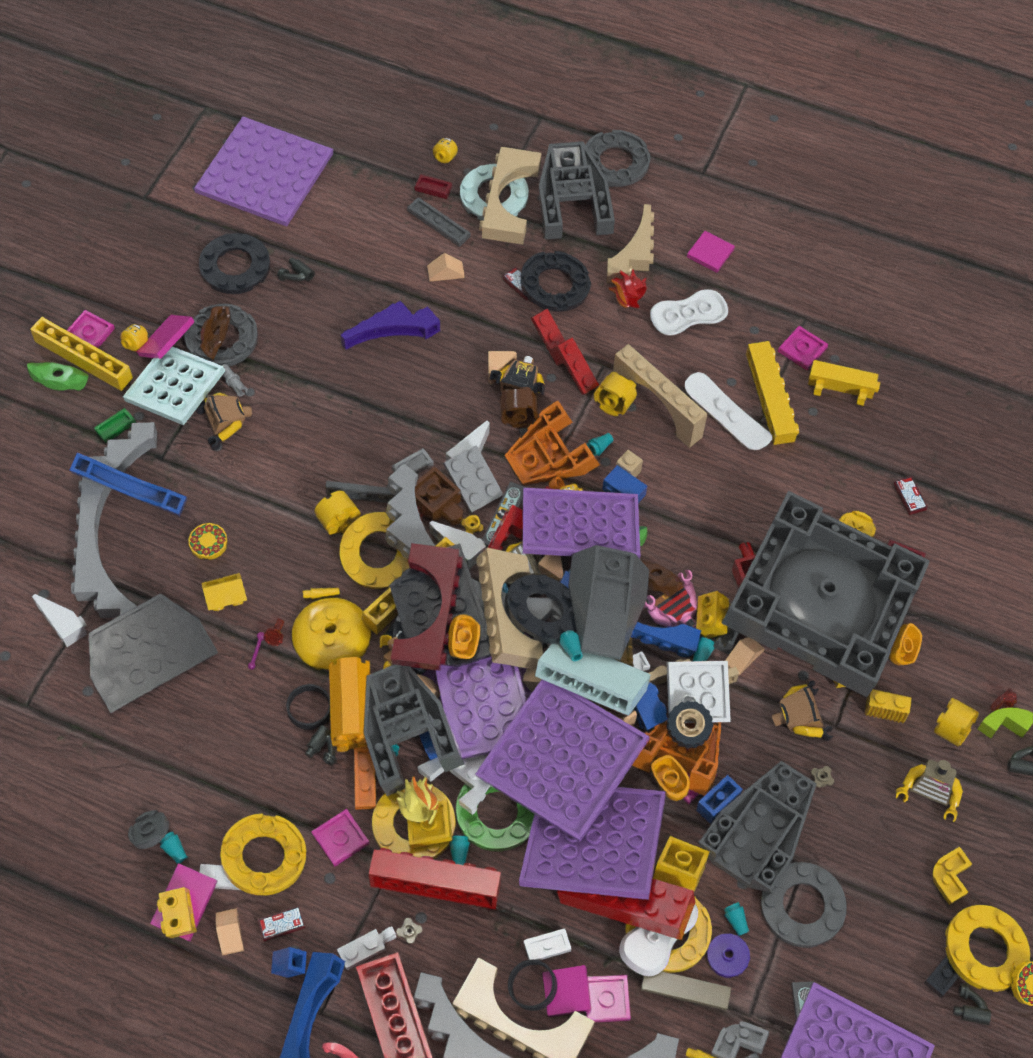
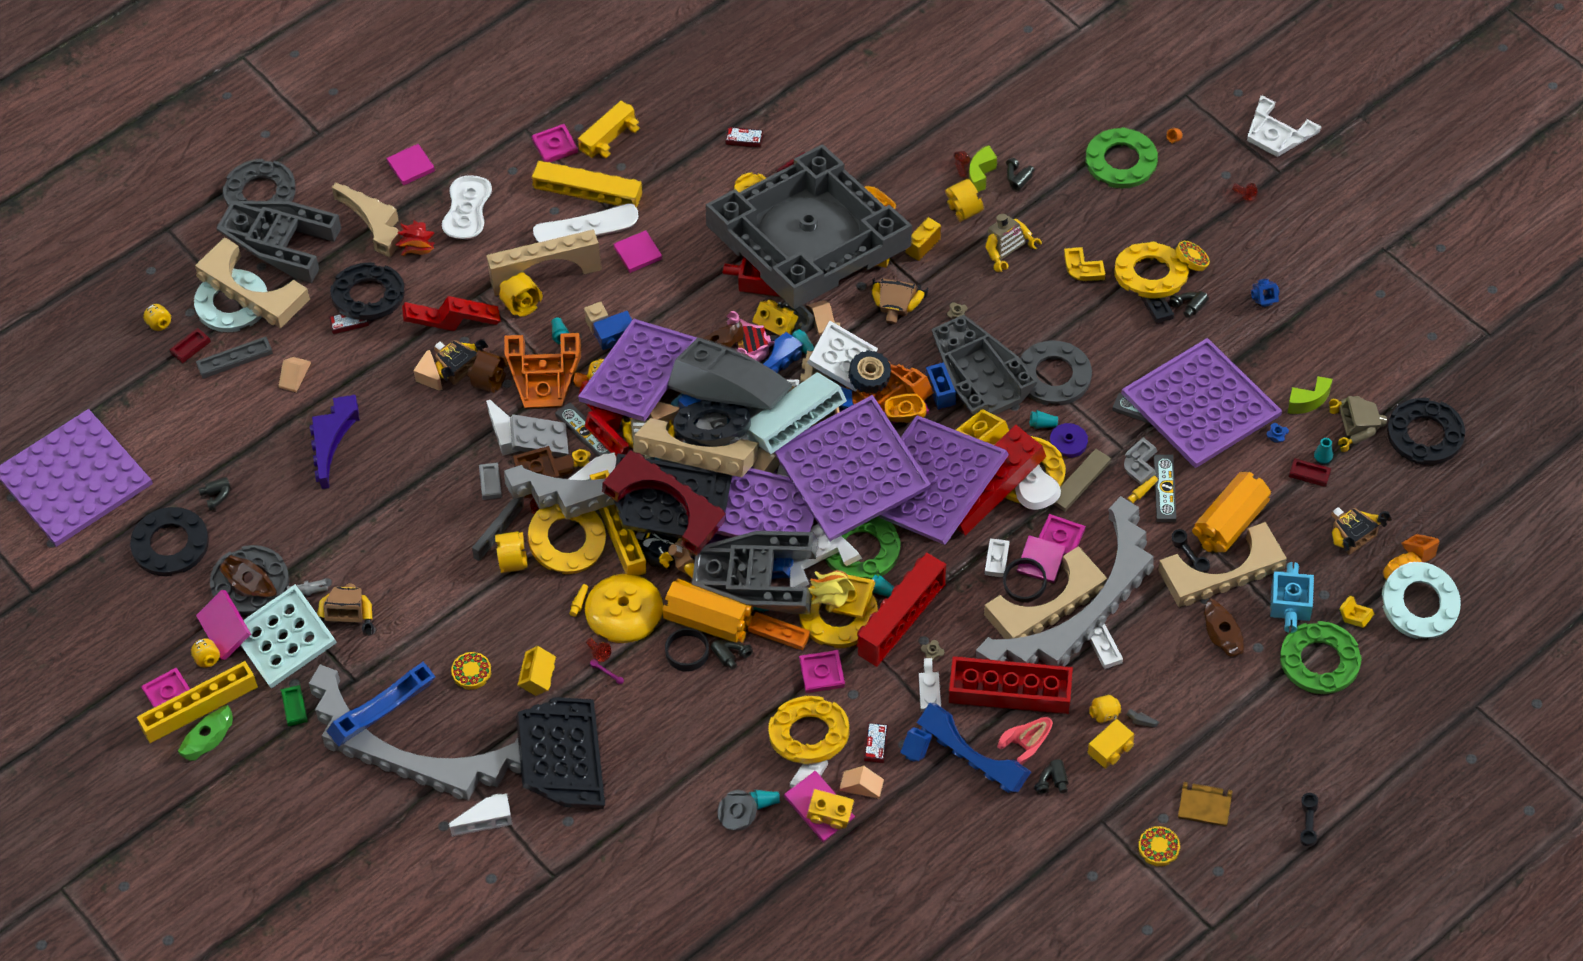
camera: 60 degrees left, 5 degrees down
light orange piece [448,615,480,659] -> none
teal cone [560,630,583,661] -> none
none -> dark pink tile [613,230,662,273]

